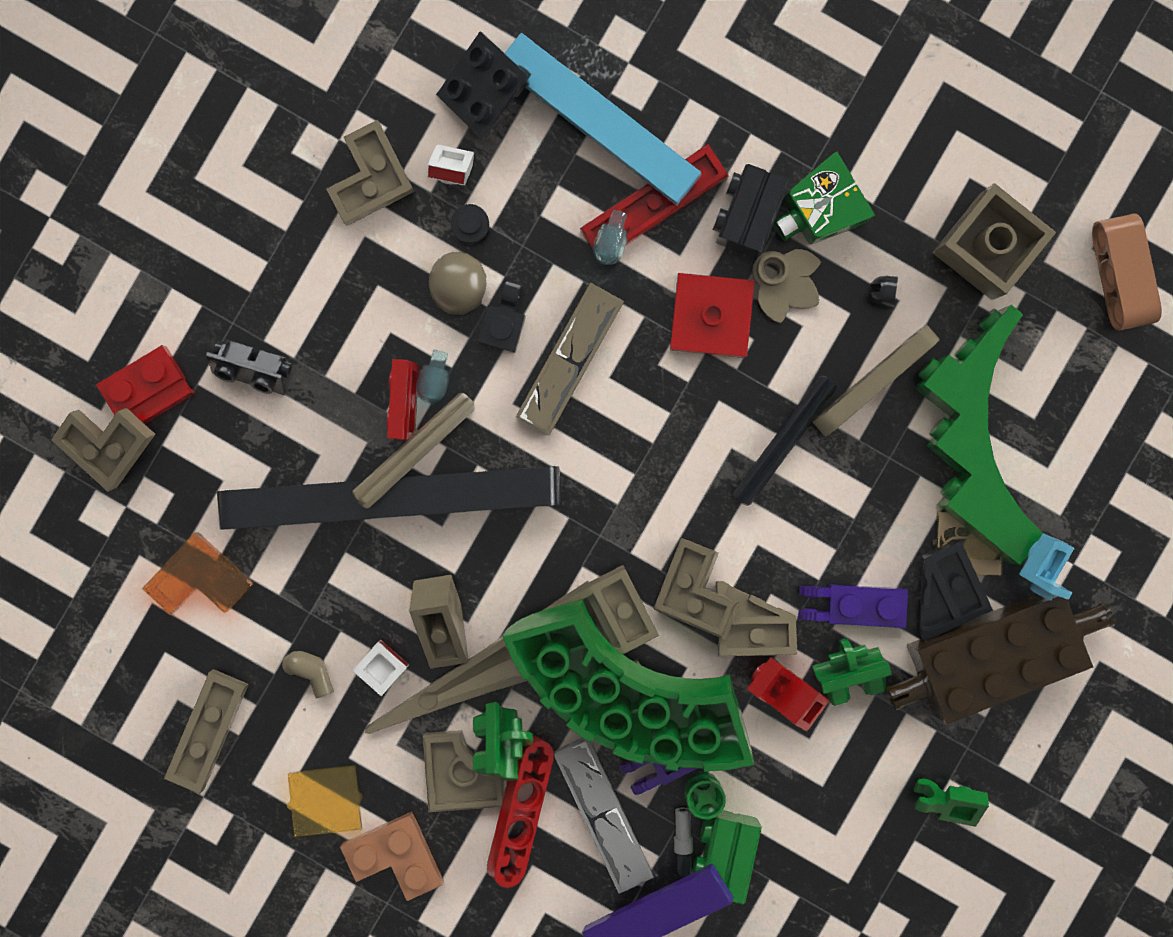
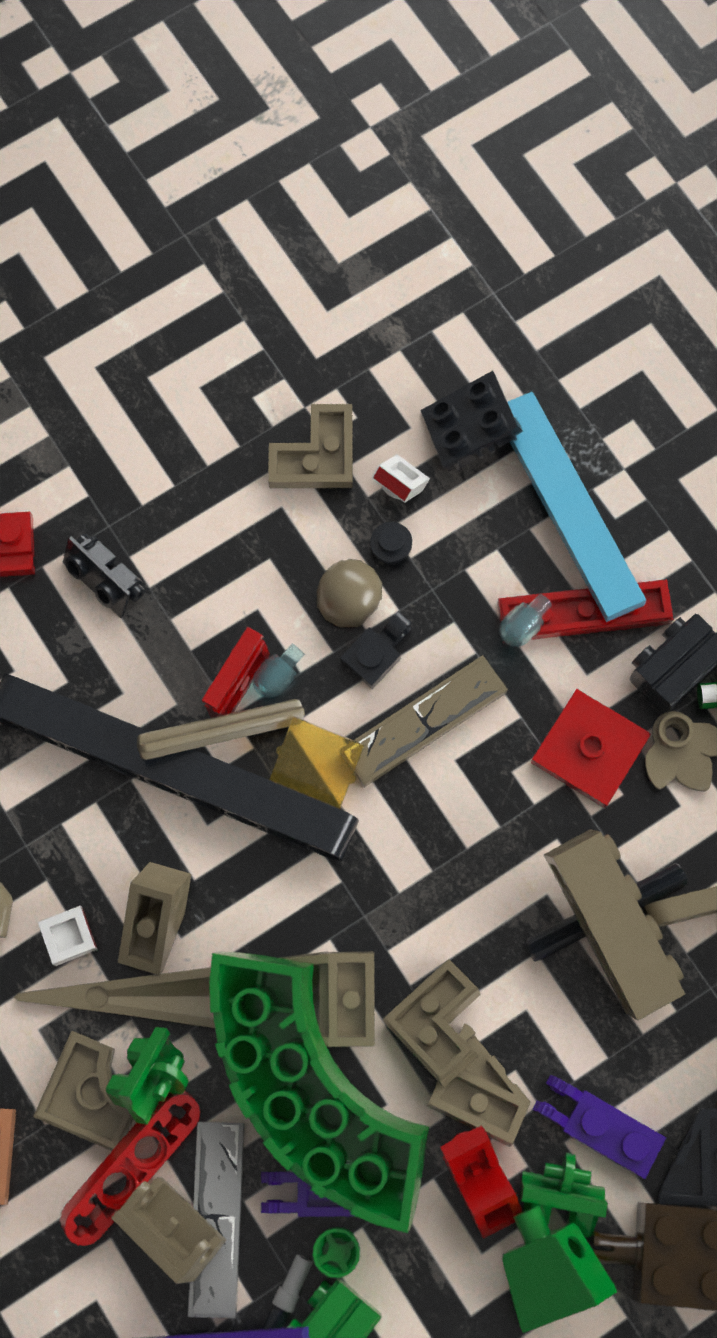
camera: 25 degrees right, 15 degrees down
none -> dark tan hinge [111,1177,226,1284]
none -> clear yellow piece [269,717,365,809]
none -> green torso [502,1205,617,1333]
none -> dark tan brick [544,829,685,1021]

